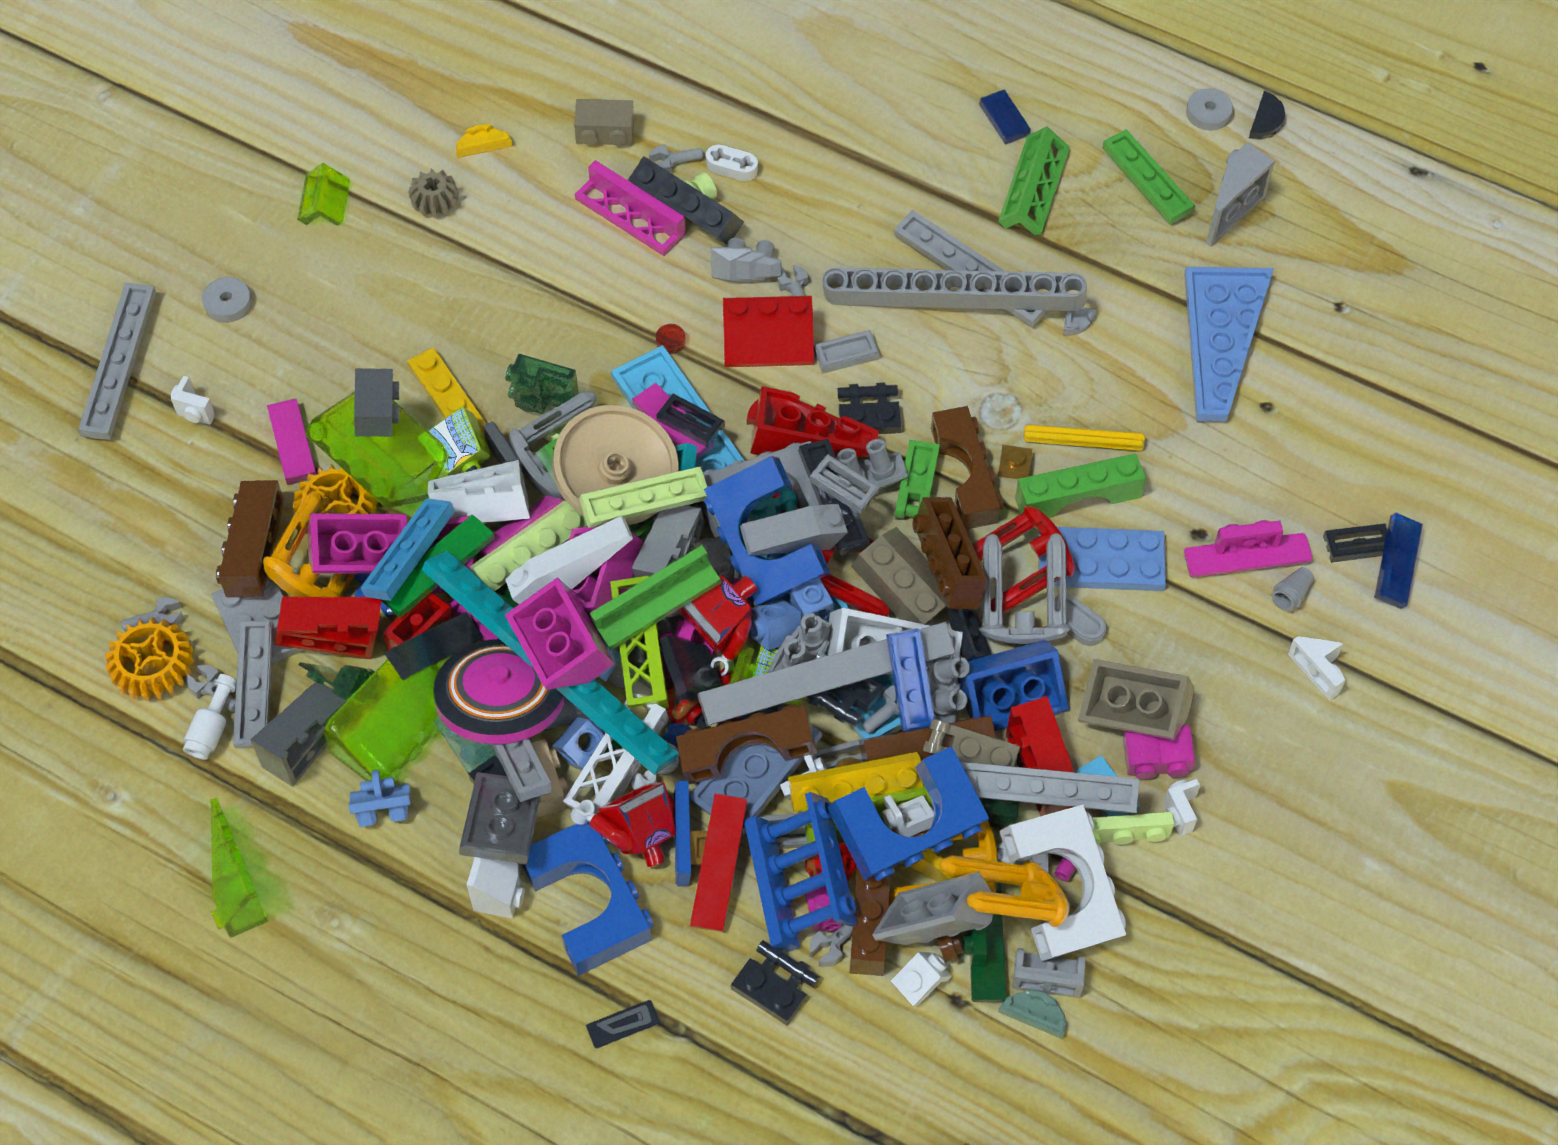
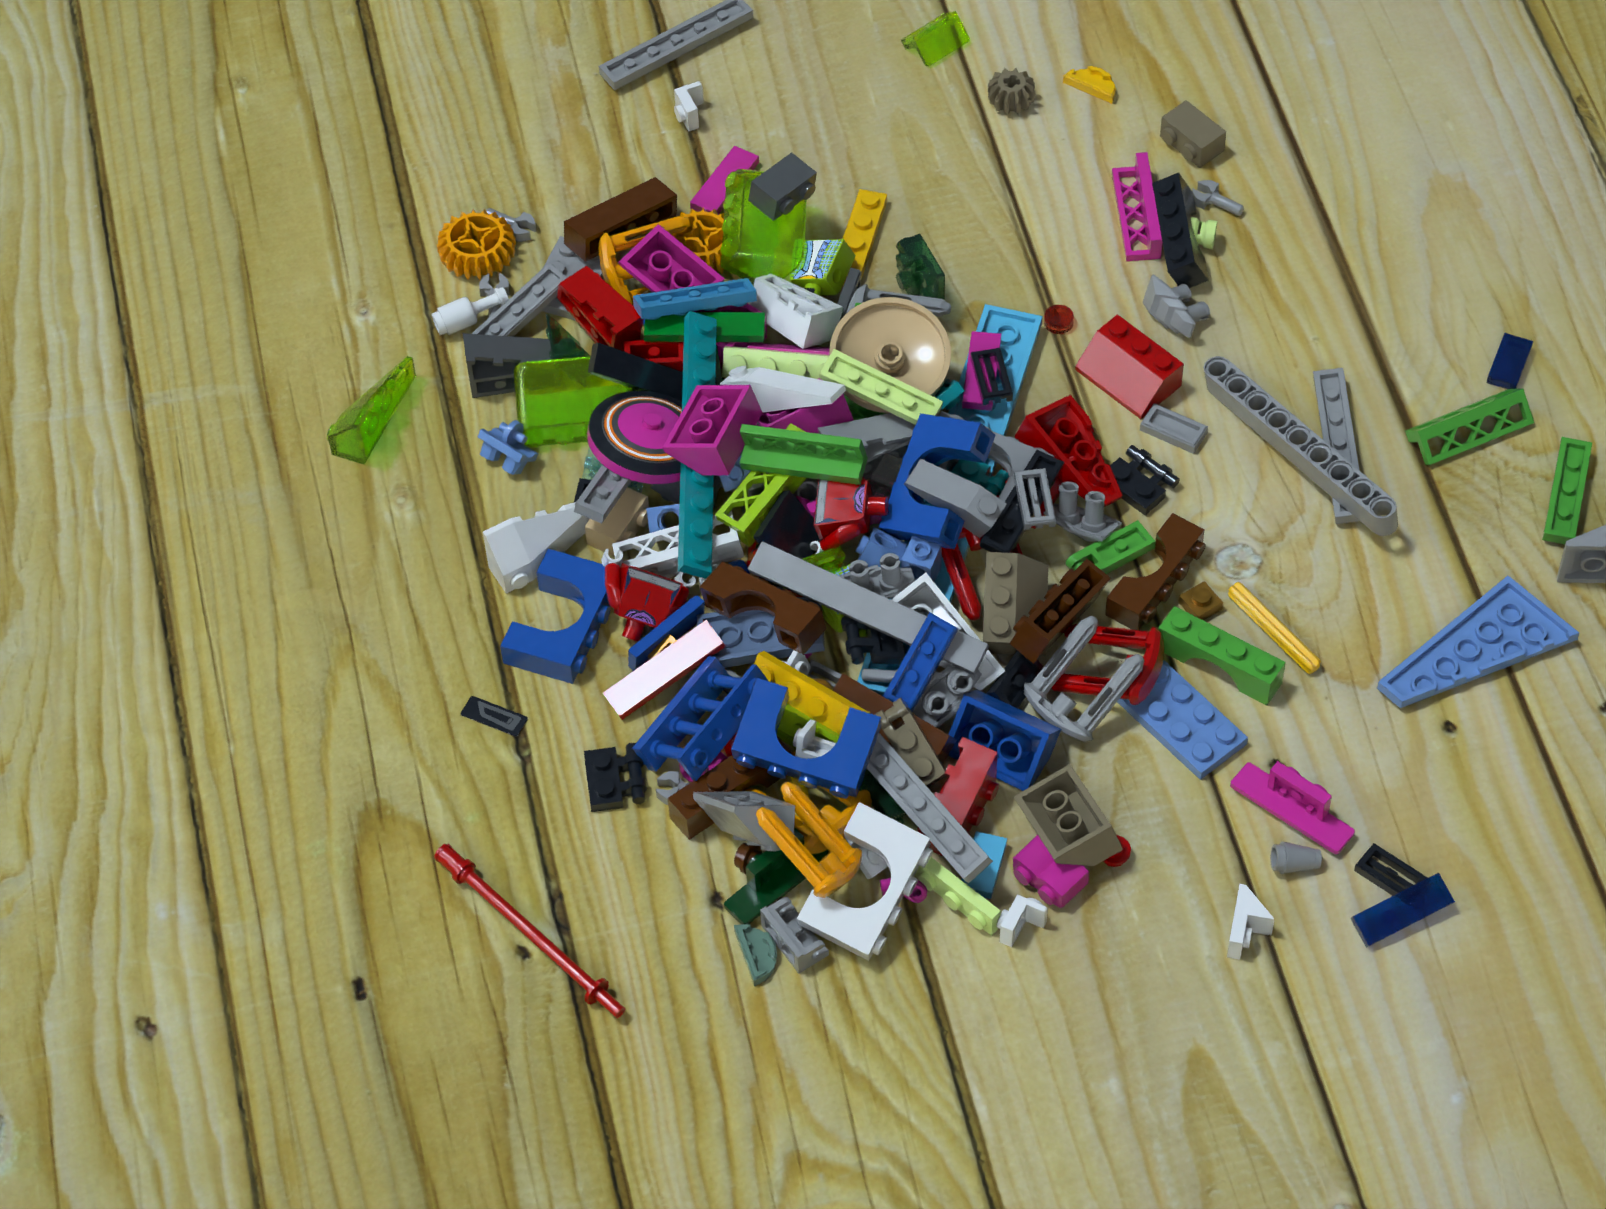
camera: 50 degrees right, 5 degrees down
light grey piece [202,277,252,323] -> none
flat silver tile [459,772,541,864] -> none
white beam [706,145,758,182] -> none
light grey bar [778,265,808,296] -> none
white bracket [891,952,952,1006] -> none
light grey tile [1054,595,1106,646] -> none
light grey tile [1063,307,1096,336] -> none

